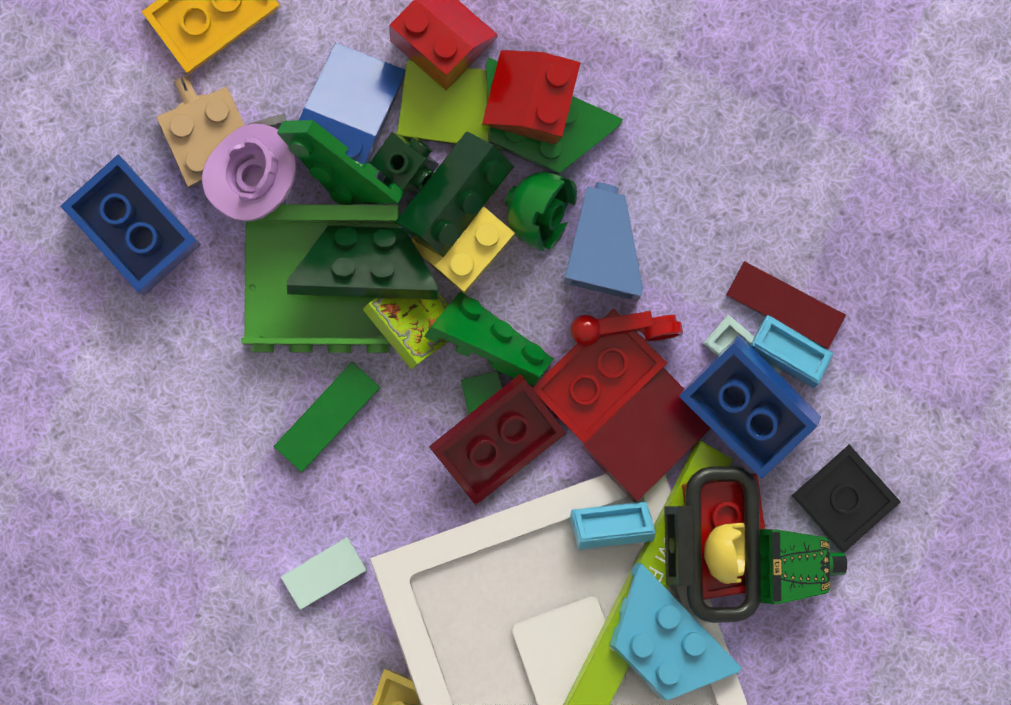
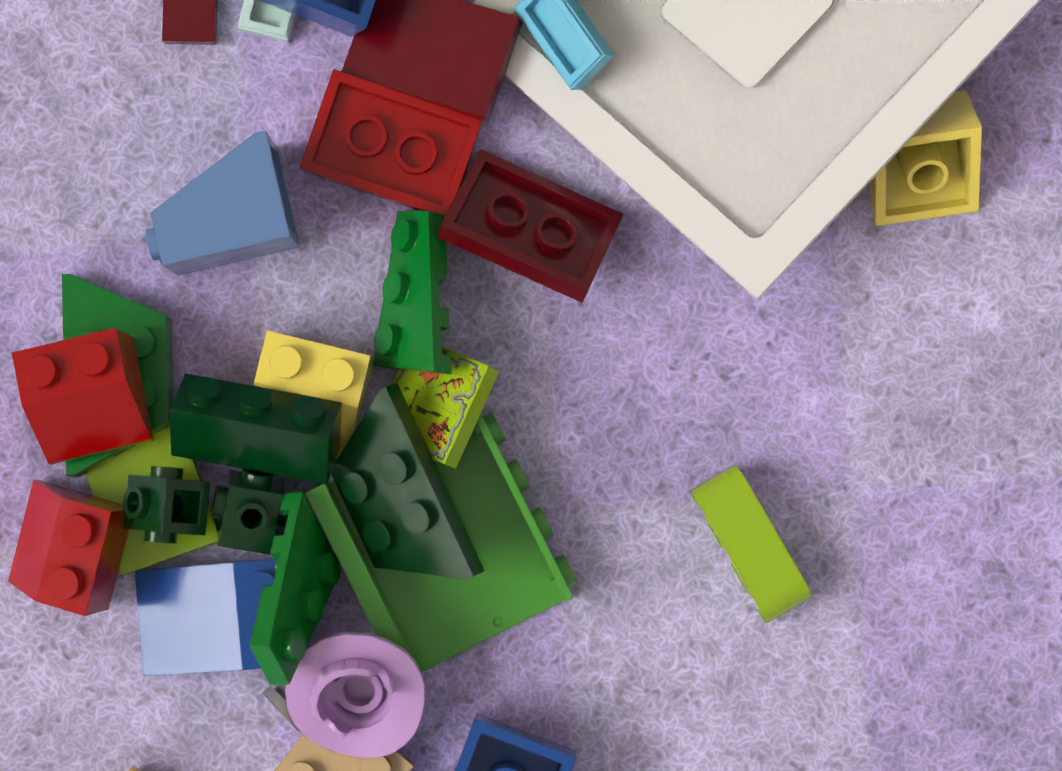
camera: 120 degrees left, 0 degrees up
green tile [273,362,381,473] -> none
light aqua tile [281,537,367,610] -> none
green tile [460,371,502,414] -> none
green cylinder [505,172,577,251] -> none
red piece [570,310,683,345] -> none
none -> dark green brick [123,466,210,544]
none -> lime beam [689,465,812,624]

